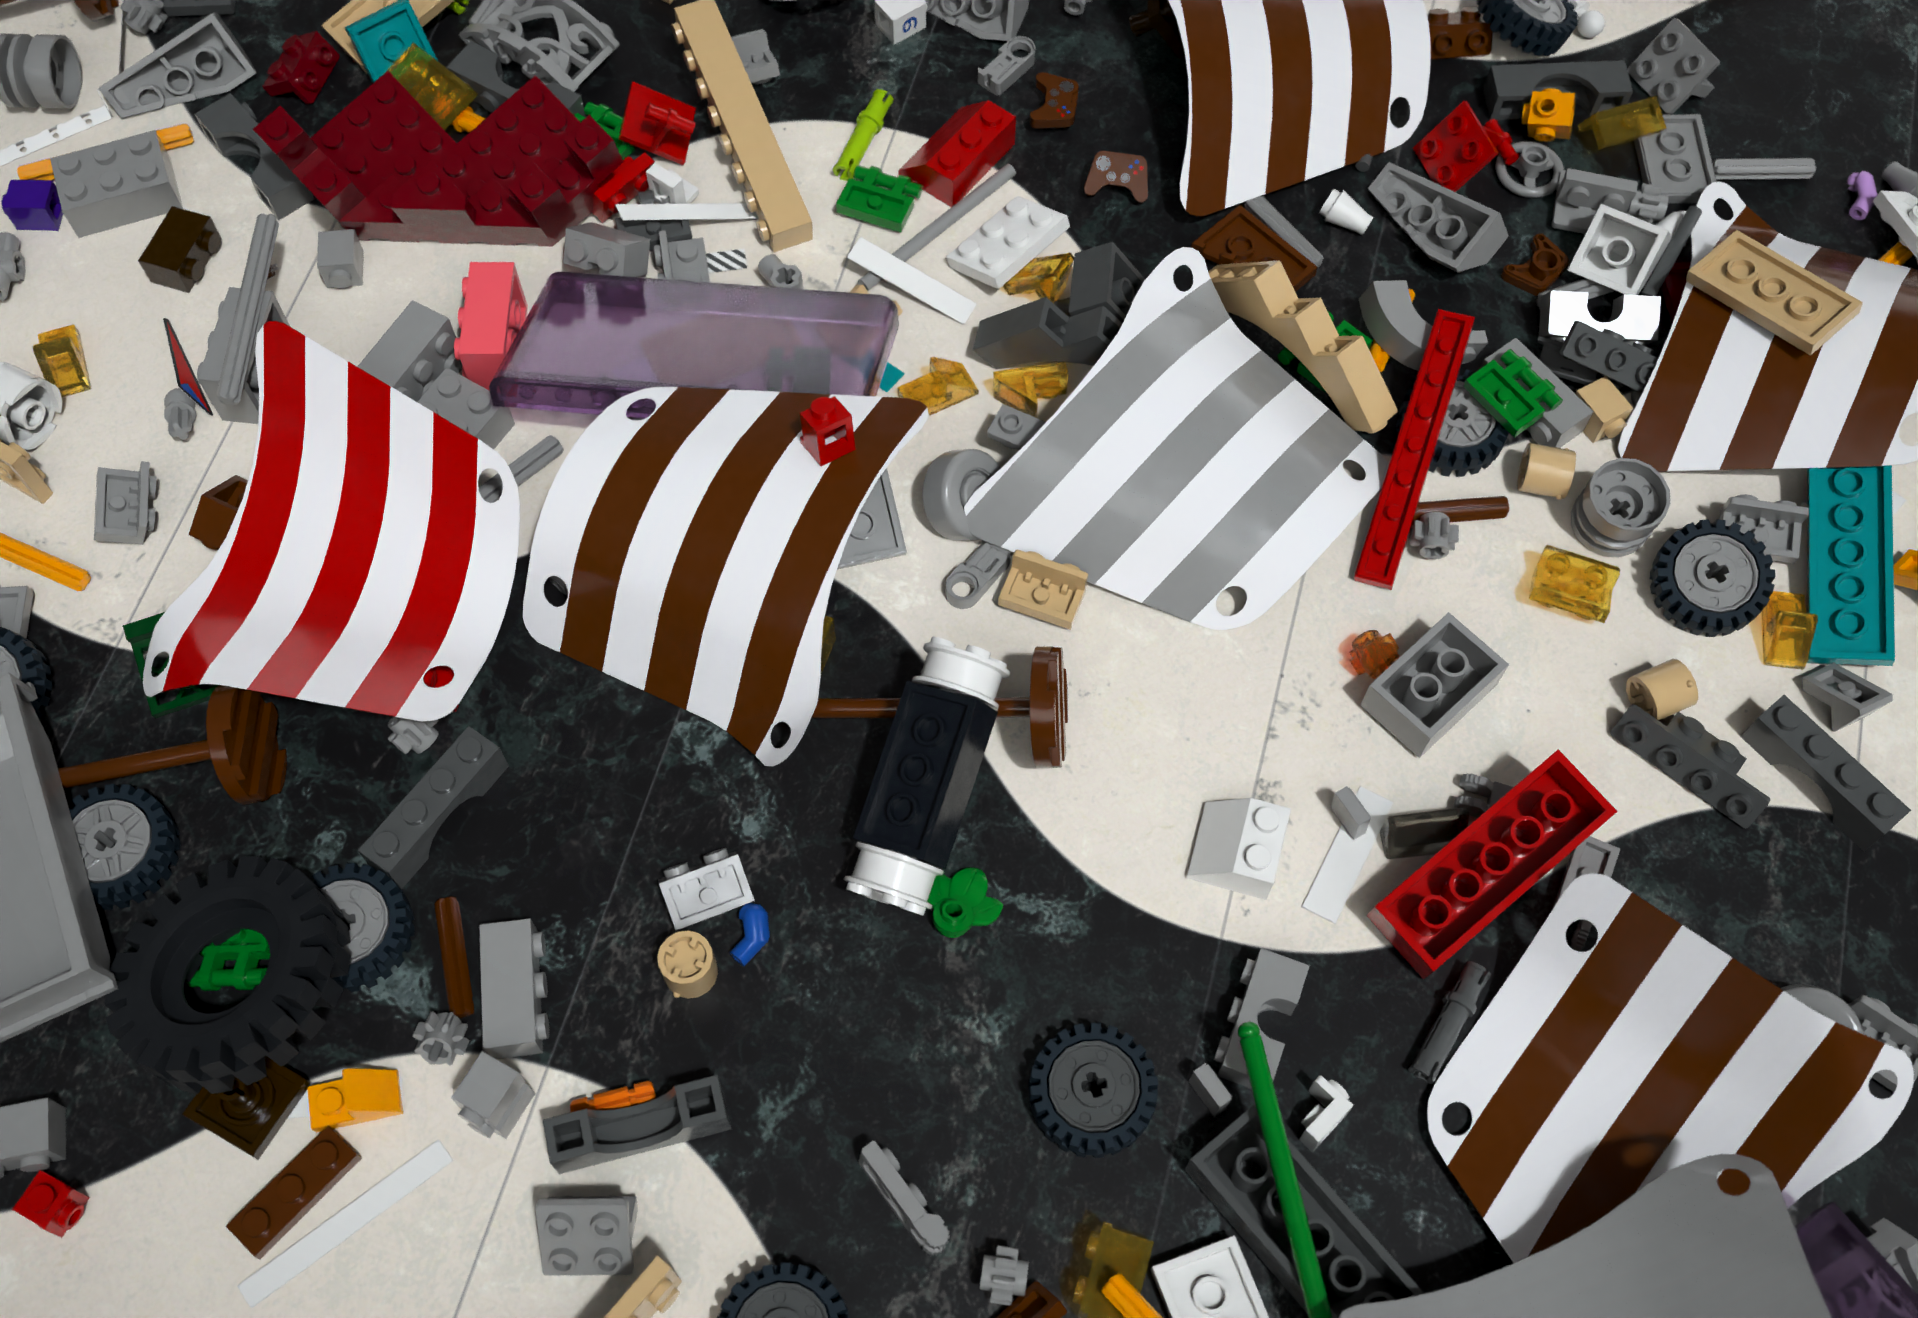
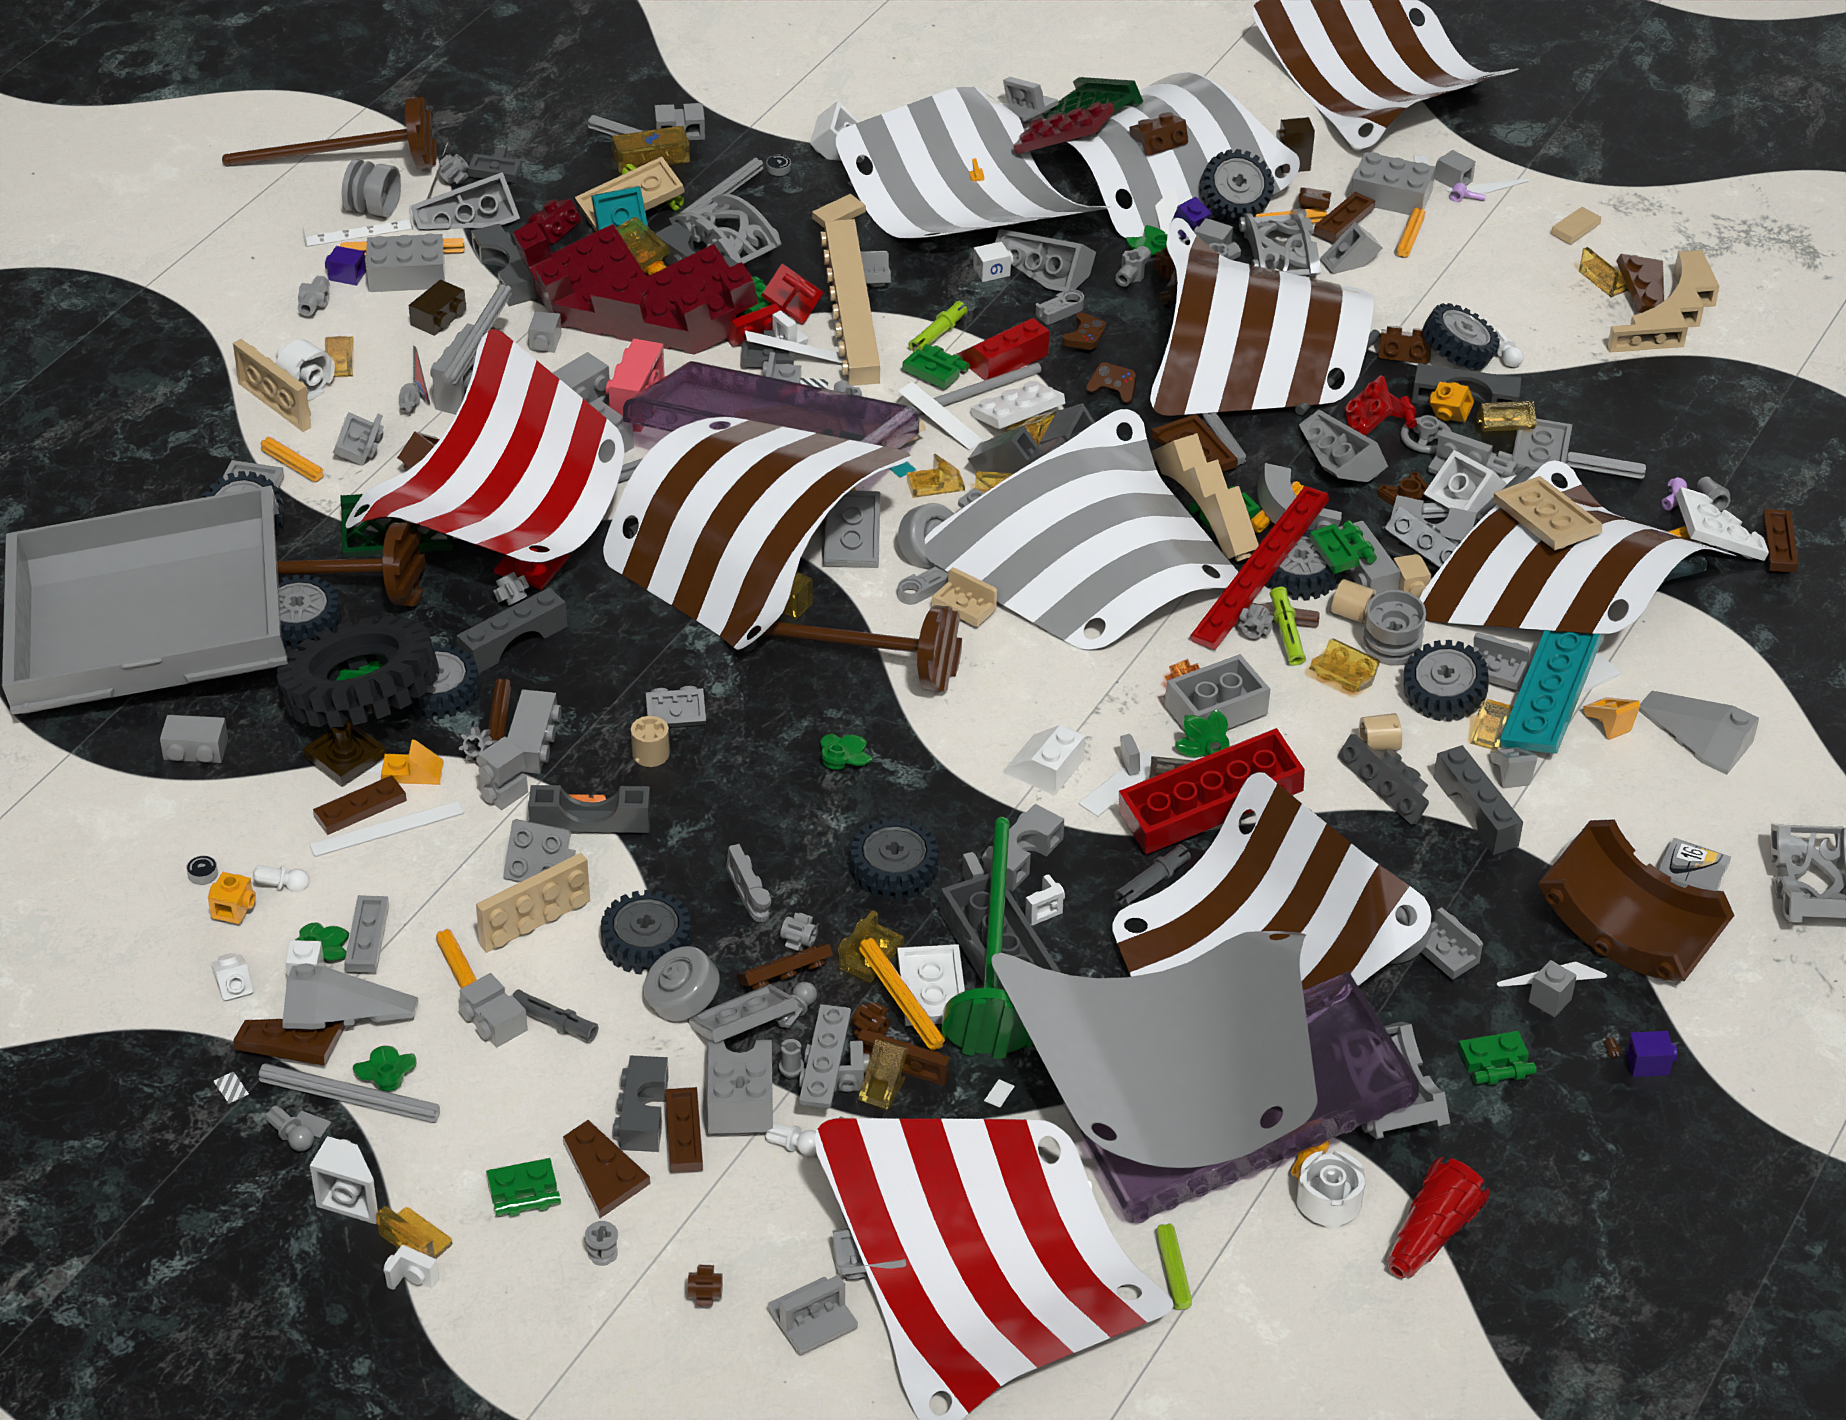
camera: 15 degrees right, 20 degrees down
red bracket [12,1170,90,1238] -> none
light grey brick [564,222,650,281] -> none
blue arm [729,903,770,967] -> none
red brick [800,396,856,466] -> none
black brick [844,636,1010,916] -> none
white cone [1319,189,1374,235] -> none
light grey bracket [1627,18,1720,114] -> none
none -> green plate [1175,709,1230,758]
none -> lime pin [1269,587,1306,666]

